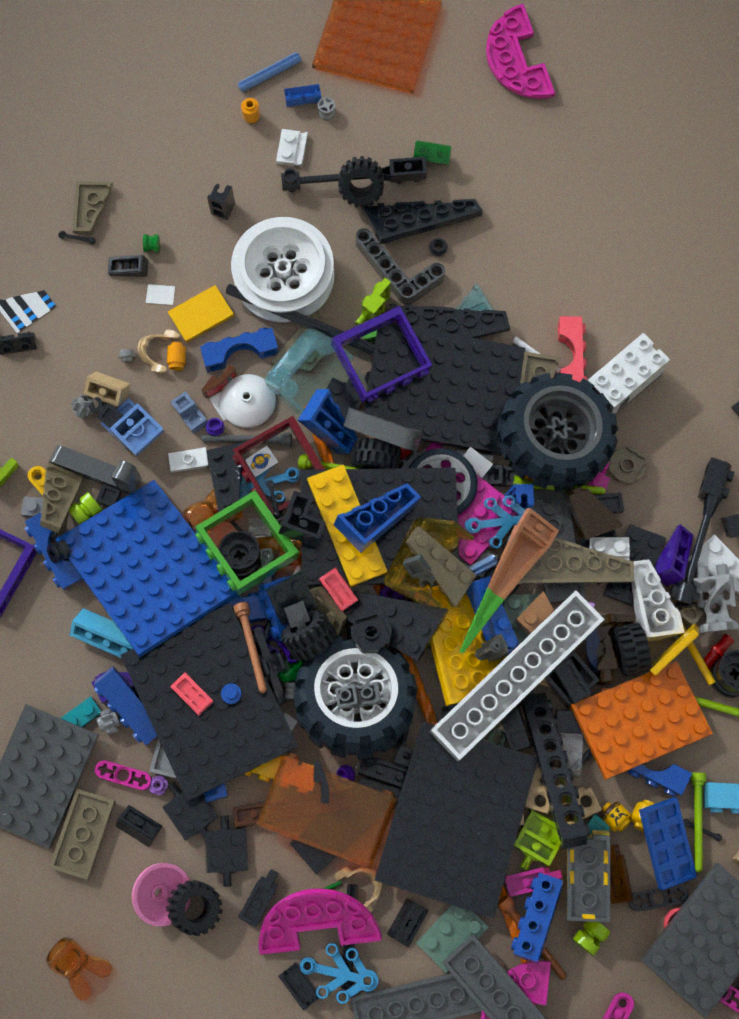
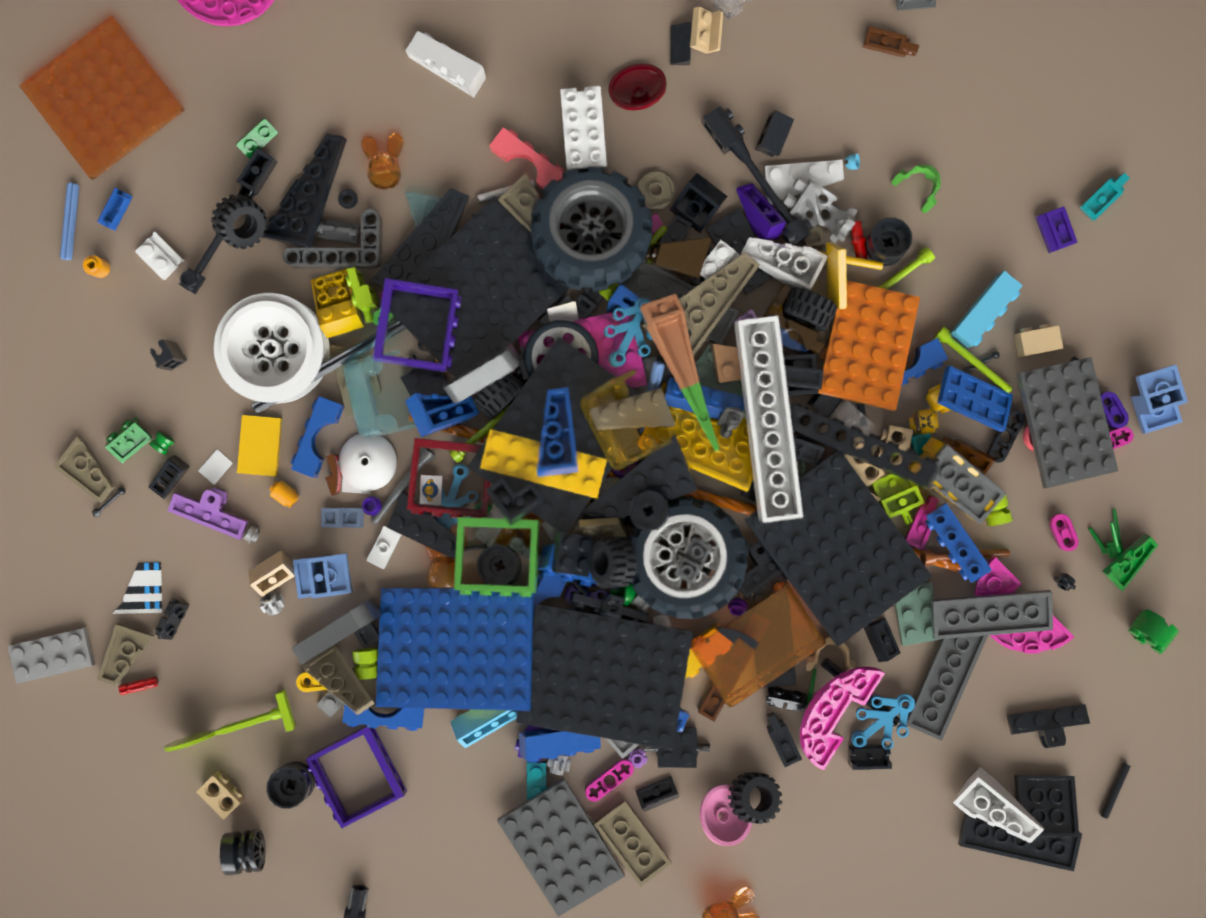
camera: 55 degrees left, 15 degrees up
black wheel [47,540,71,563] -> none
black plate [88,397,124,428] -> none
tan helmet [137,330,180,373] -> none
coral plate [170,673,214,716] -> none
black plate [205,816,248,887] -> none
blue plate [221,683,241,704] -> none
nougat piece [233,602,267,693] -> none
black hinge [266,480,281,519] -> none
dark grey plate [284,601,310,633] -> none
light grey wheel [318,97,336,120] -> none
coral plate [319,567,358,611] -> none
dark grey plate [403,554,435,588] -> none
none -> bracket [105,417,153,464]
none -> medium lavender plate [168,487,249,540]
none -> yellow slope [311,269,364,338]
none -> dark grey hinge [317,219,360,244]
none -> clear orange piece [361,133,404,190]
none -> white wedge [405,31,486,98]
none -> dark red dish [608,63,667,111]
none -> black slope [670,173,728,233]
none -> black hinge [765,687,807,712]

